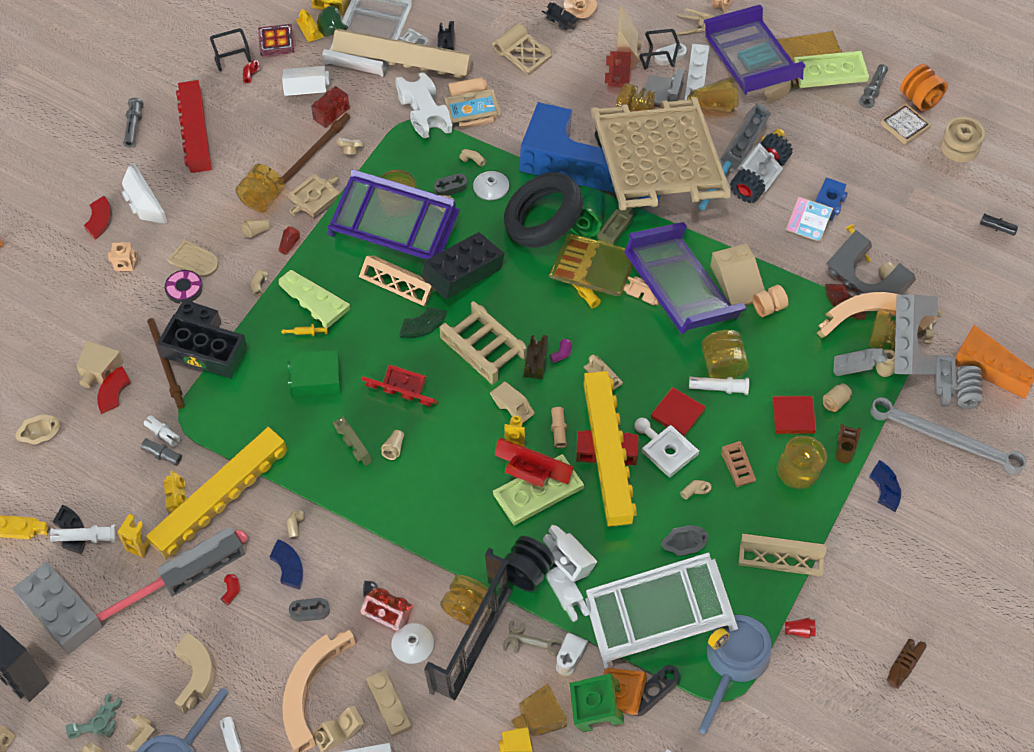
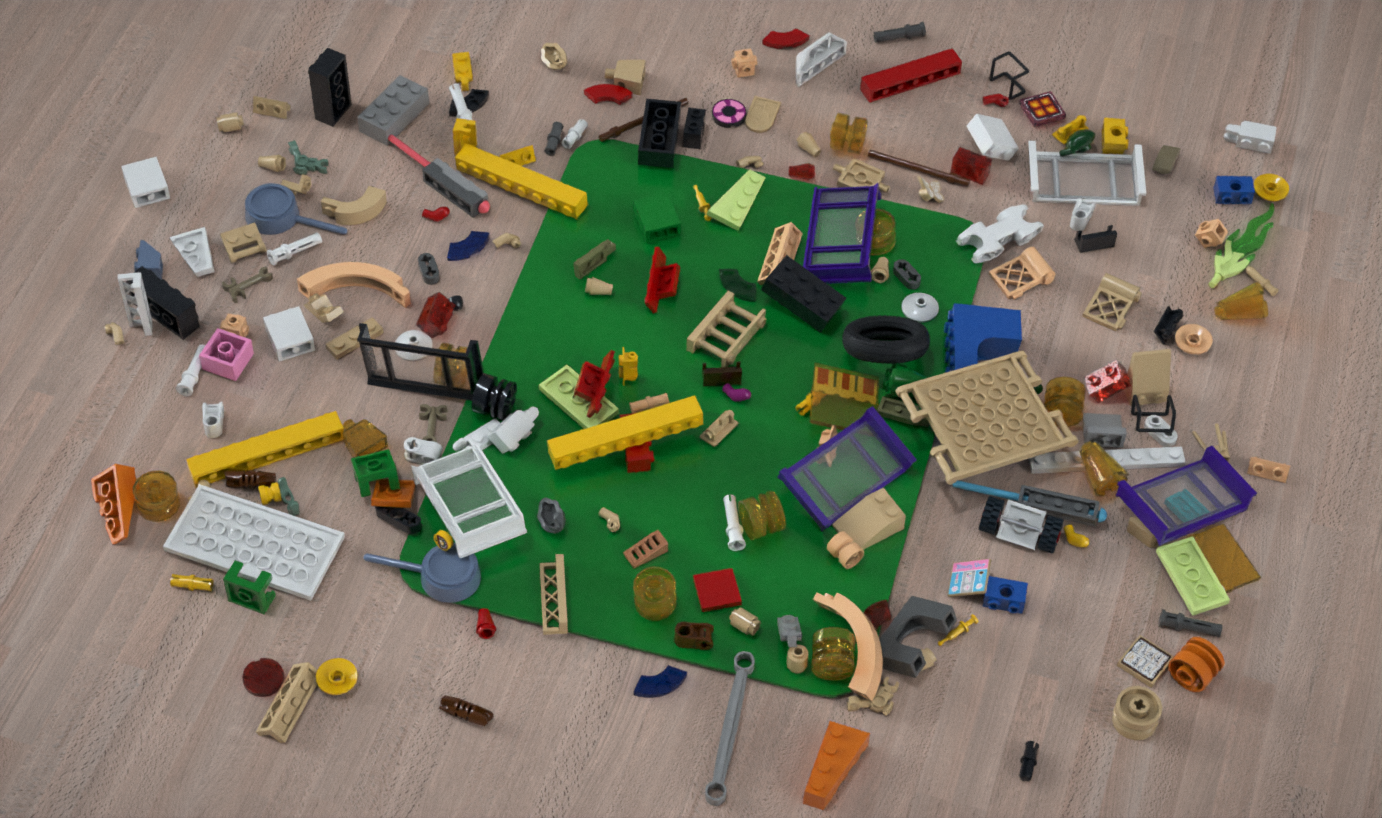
camera: 75 degrees right, 5 degrees down
tan brick [332,29,472,78] -> none
door [444,89,501,124] -> none
tan arm [459,149,486,167] -> none
tan slope [490,382,535,423] -> none
white plate [634,418,699,478] -> none
red tile [651,387,706,437] -> none
light grey arch [895,295,938,375] -> none
light grey hinge [935,355,957,406] -> none
light grey piece [956,366,983,409] -> none

